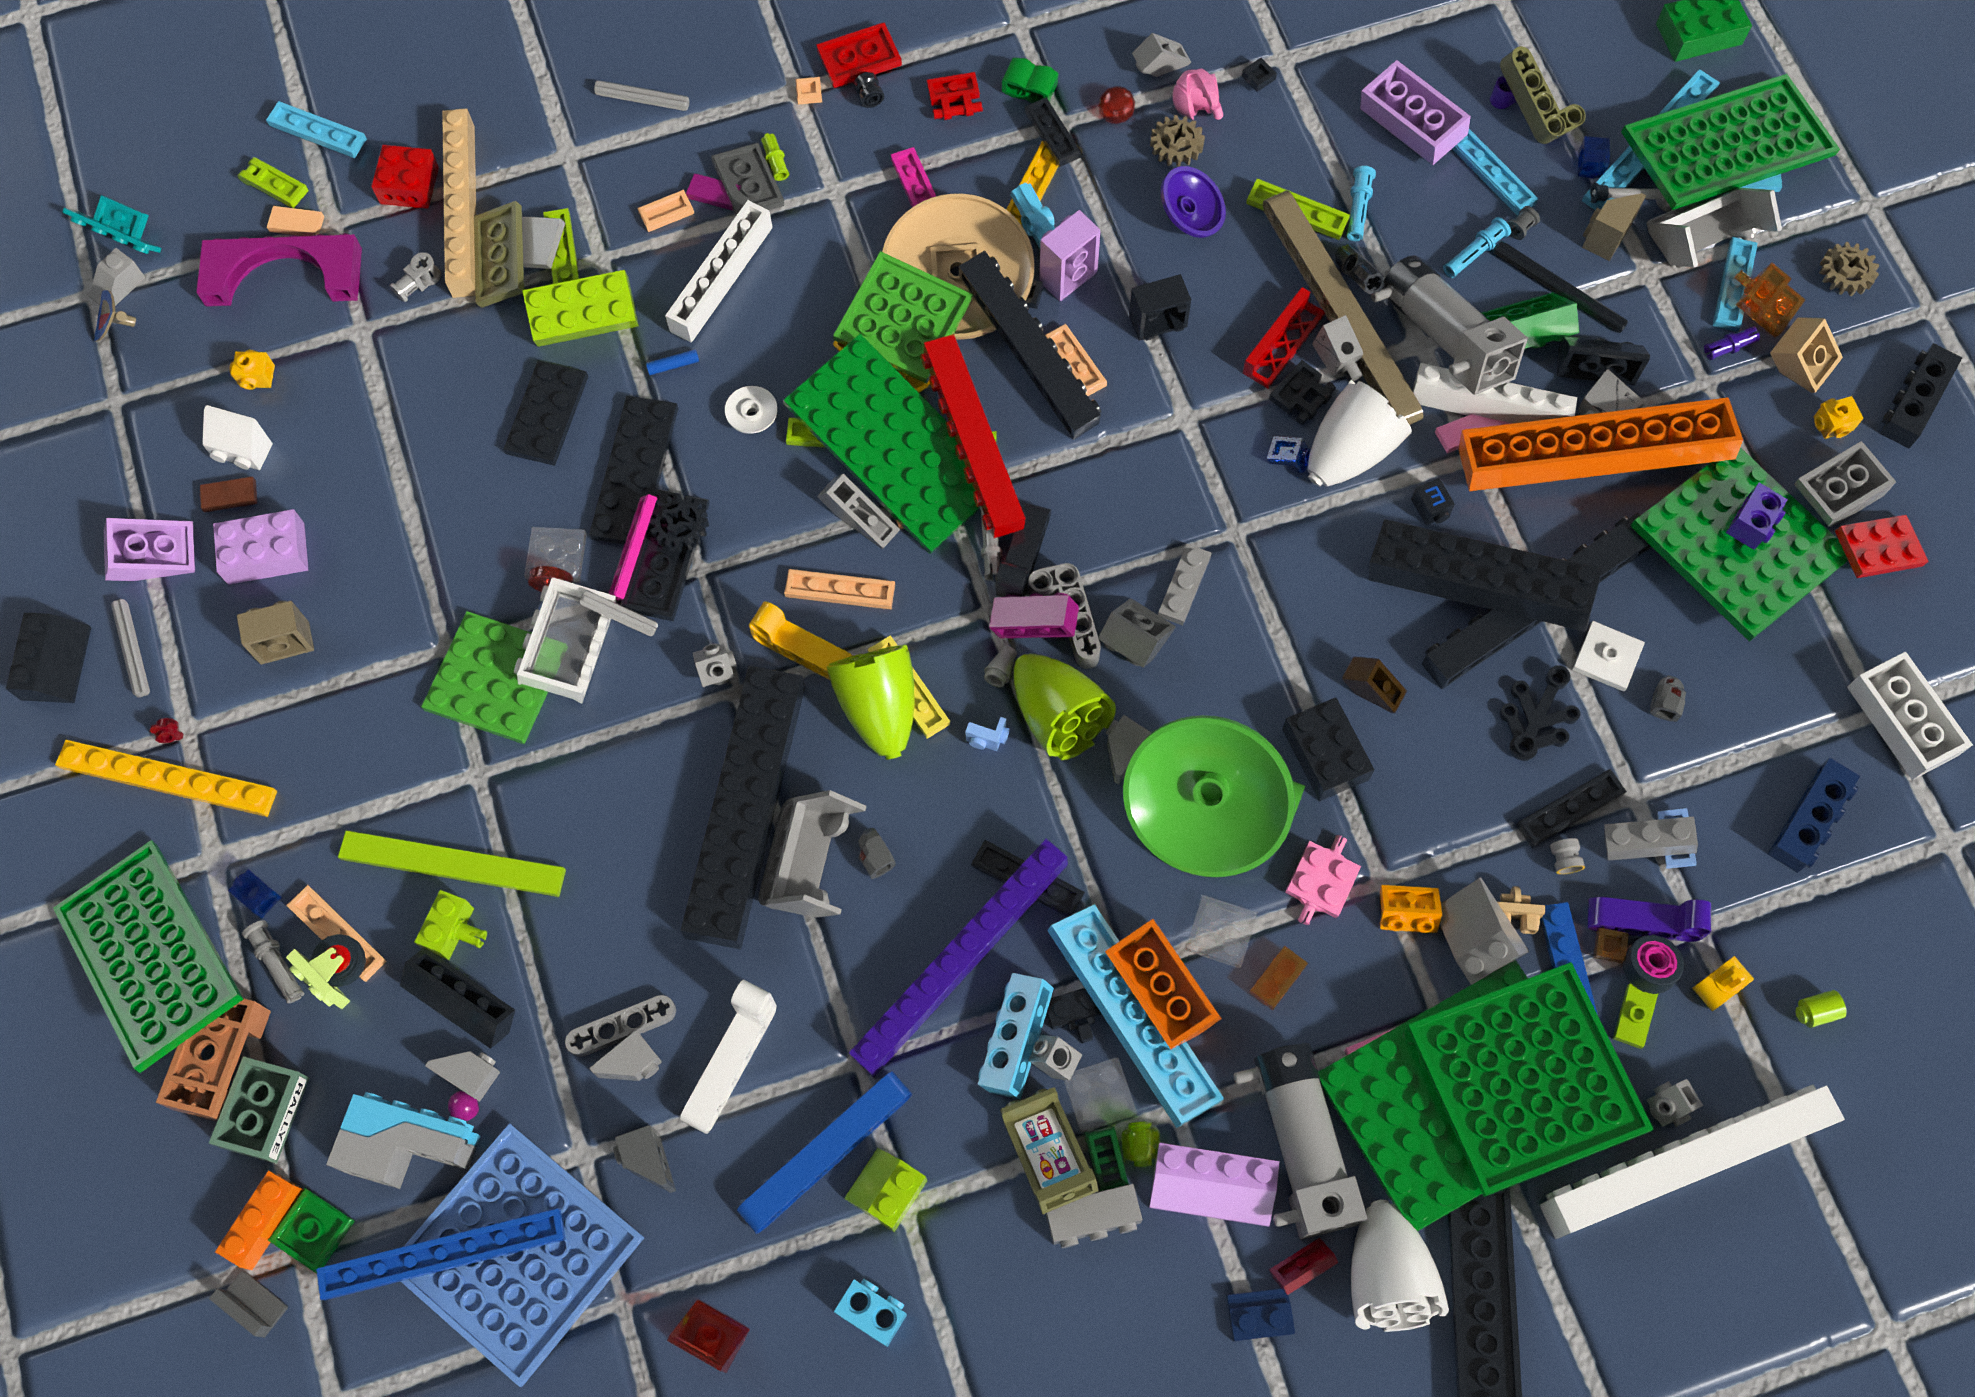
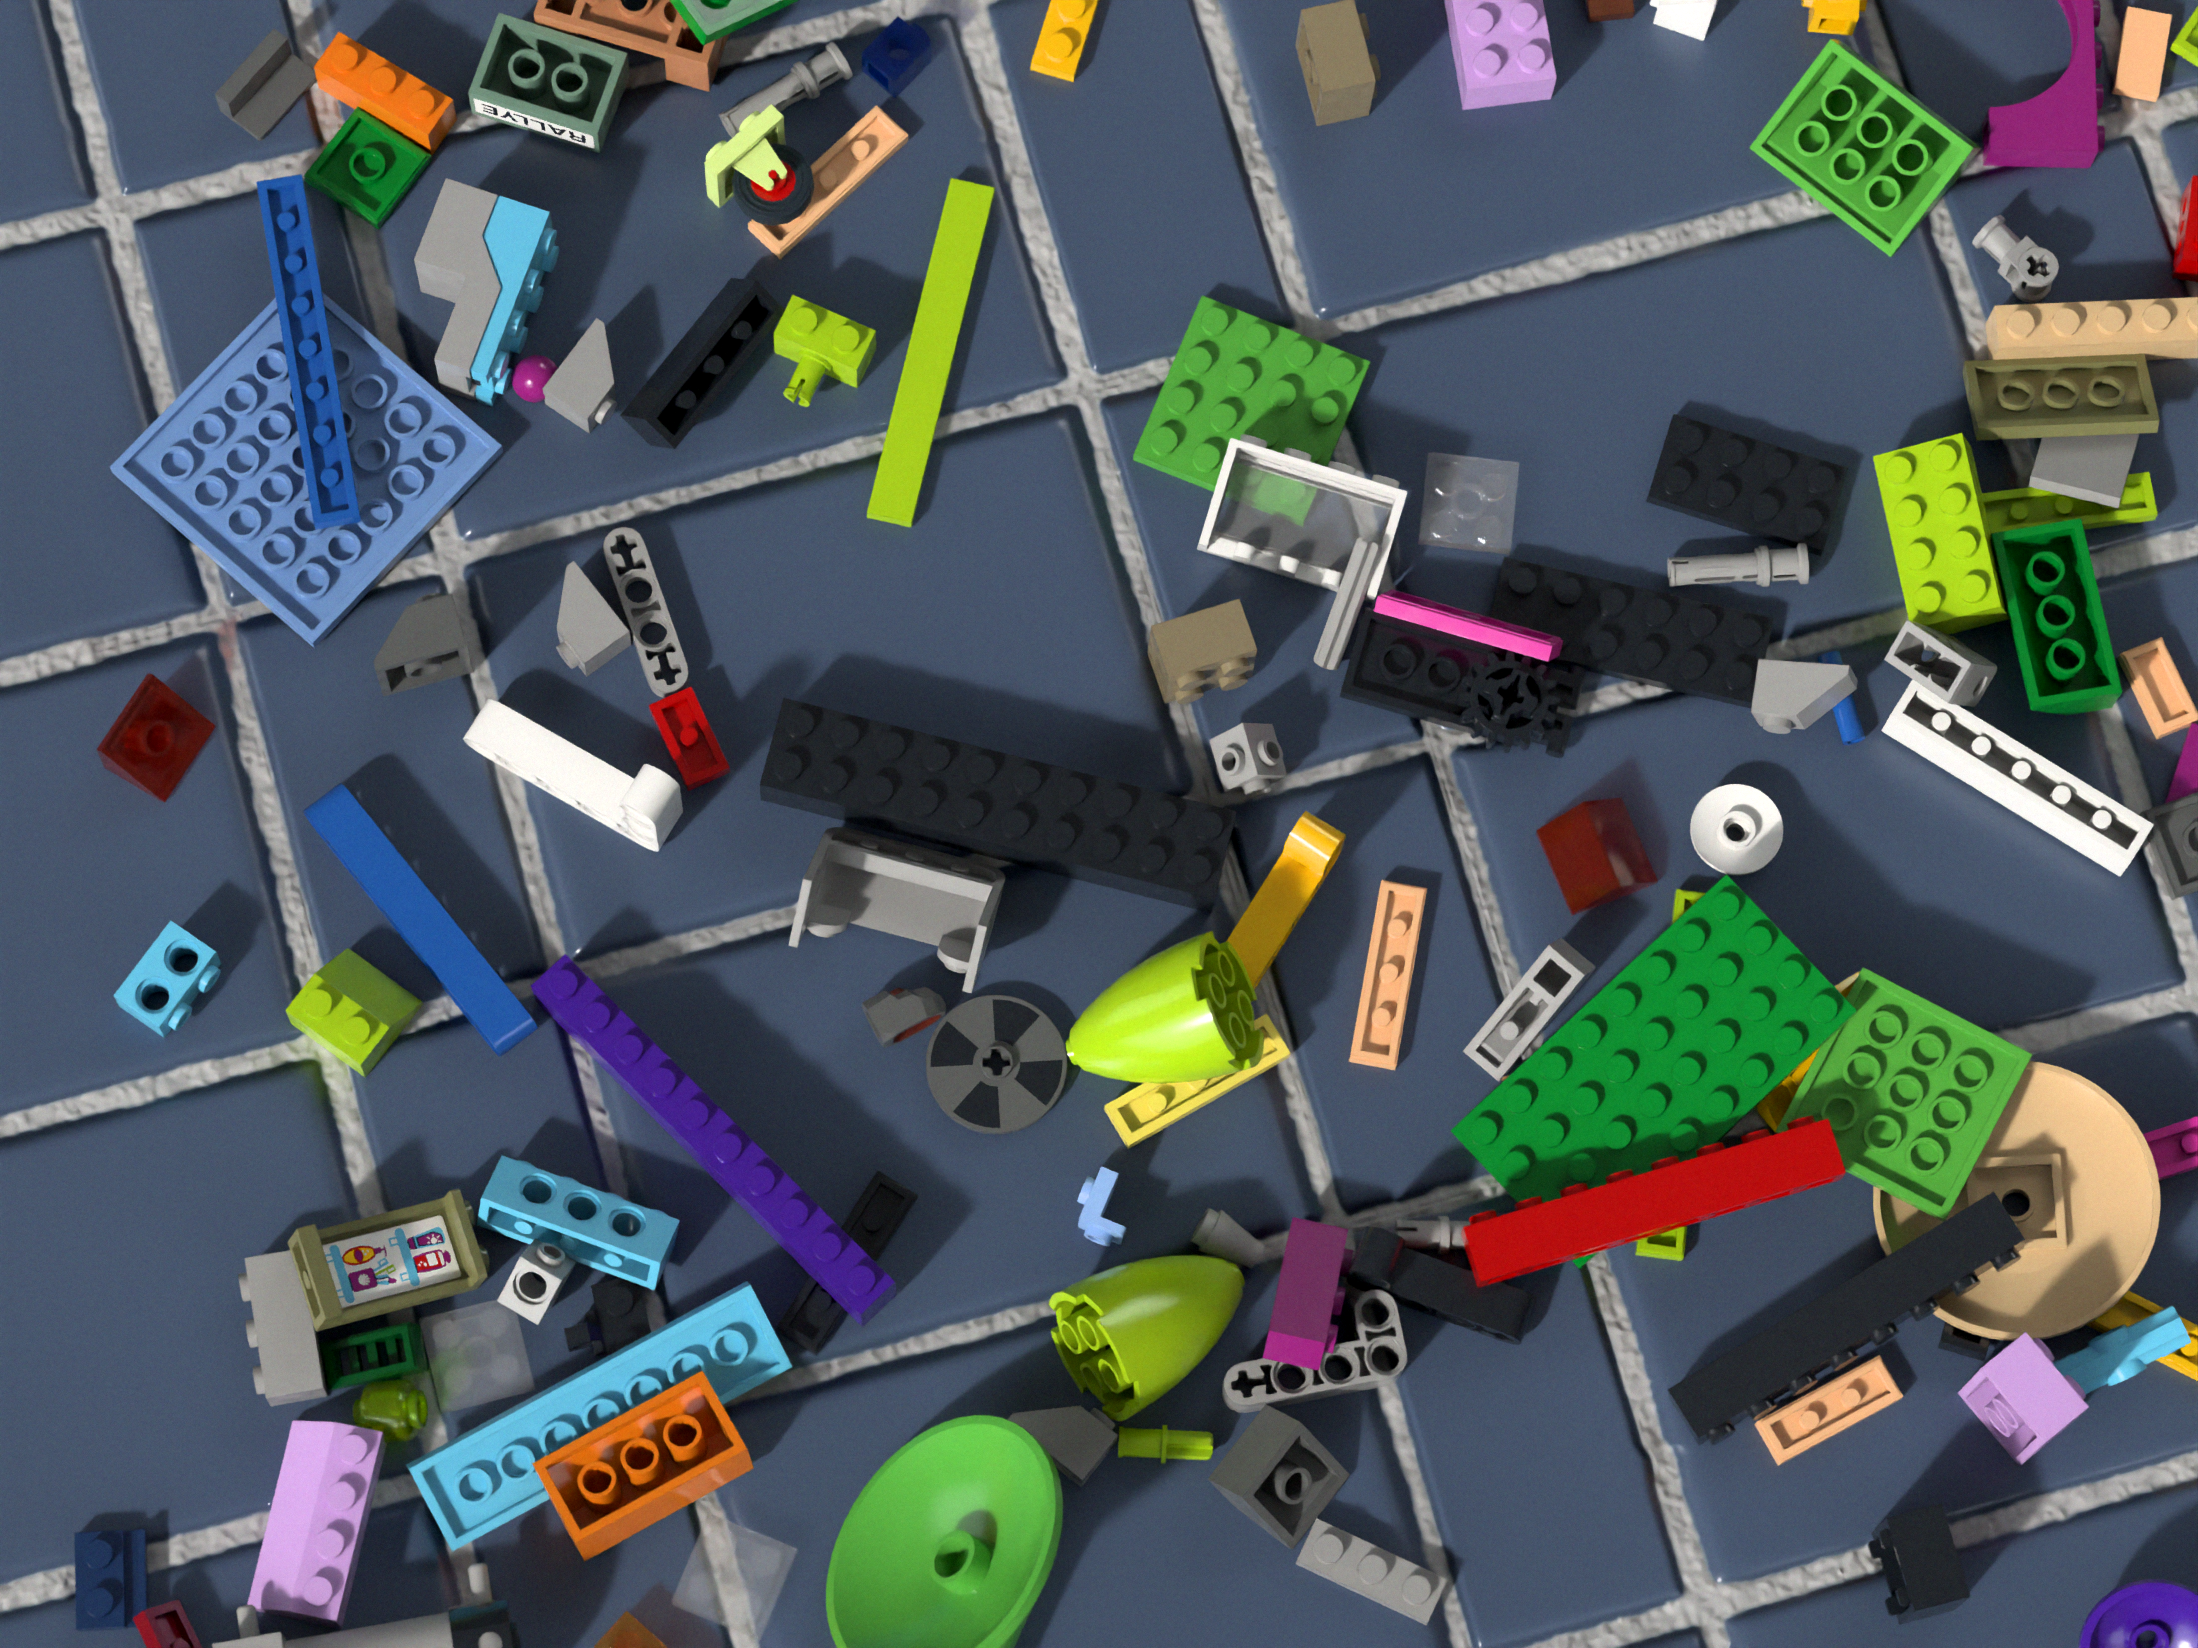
camera: 85 degrees right, 5 degrees up
clear red piece [528,566,573,592] -> none
none -> red plate [649,687,730,791]
none -> dark grey piece [926,995,1067,1134]
none -> lime axle [1118,1425,1213,1463]
none -> dark tan brick [1147,599,1257,704]
none -> clear red slope [1536,798,1658,916]
none -> light grey pin [1667,543,1809,587]
none -> bright green slope [1749,39,1981,257]
none -> light grey slope [1751,659,1858,734]
none -> light grey torso [1884,620,1997,707]
none -> green slope [1990,518,2122,716]

